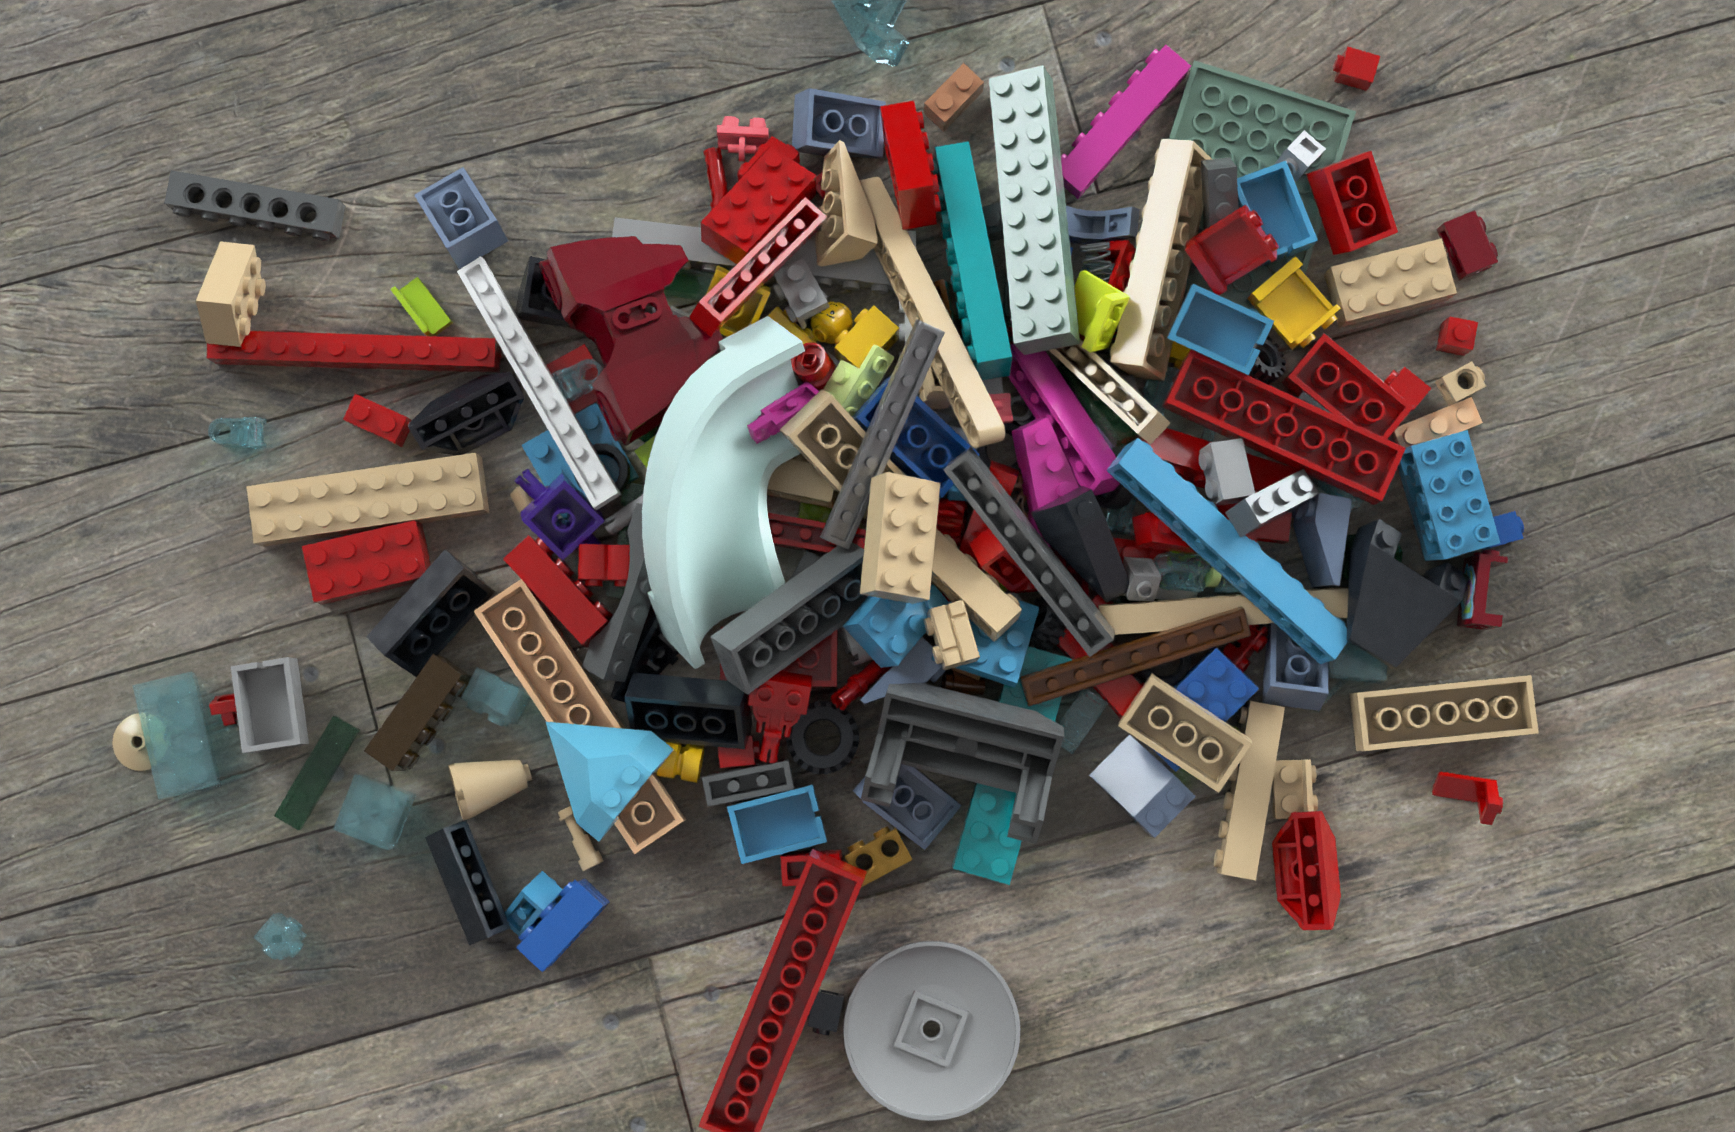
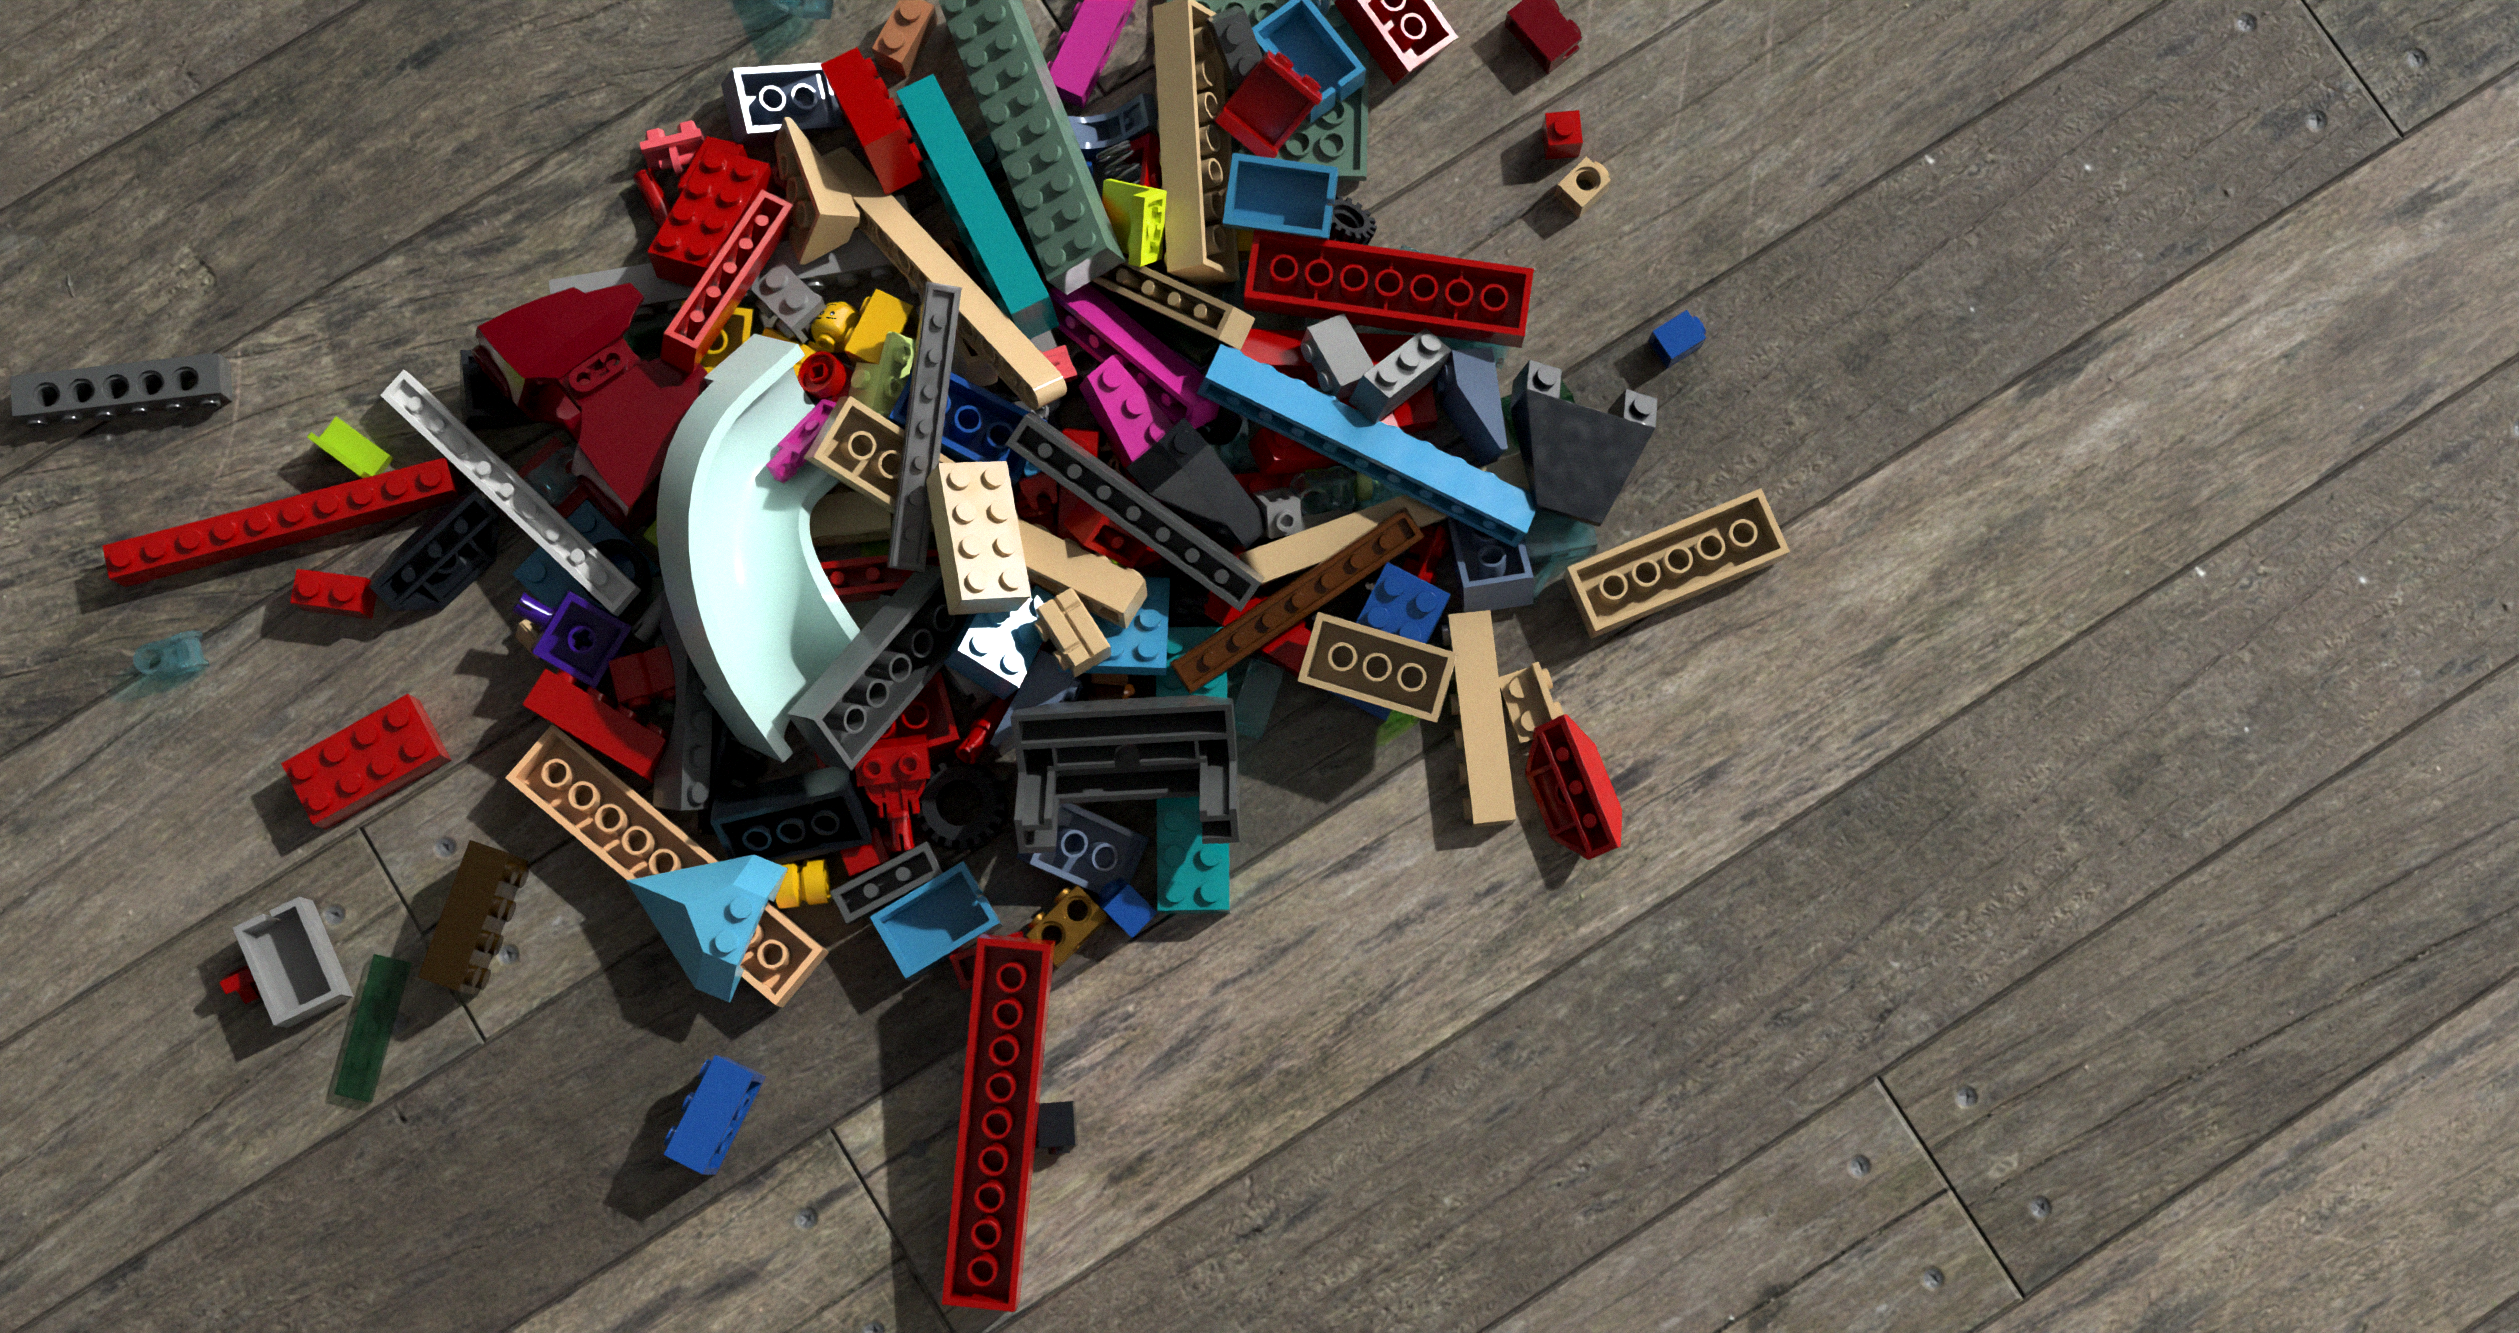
camera: 15 degrees left, 5 degrees down
tan dish [113,713,171,771] -> none
clear light blue brick [132,672,222,800] -> none
tan brick [196,242,266,347] -> none
tan brick [246,453,490,547] -> none
clear light blue brick [253,912,306,960] -> none
clear light blue brick [333,774,416,850] -> none
black brick [366,550,495,677] -> none
sand blue slope [414,167,508,269] -> none
black brick [425,820,511,946] -> none
tan cone [448,759,532,820] -> none
clear light blue brick [461,667,531,727] -> none
dark azure slope [505,871,563,936] -> none
tan piece [558,806,604,871] -> none
light grey dish [844,941,1020,1121] -> none
slope [1089,734,1196,838] -> none
yellow panel [1247,256,1341,350] -> none
red brick [1282,333,1414,439] -> none
tan brick [1324,238,1457,328] -> none
red brick [1383,367,1432,413] -> none
light nougat plate [1392,397,1483,447] -> none
dark azure brick [1398,430,1500,561] -> none
red bracket [1432,772,1503,825] -> none
dark red panel [1457,550,1508,630] -> none
none -> red tile [1019,472,1058,510]
none -> blue brick [1095,877,1157,938]

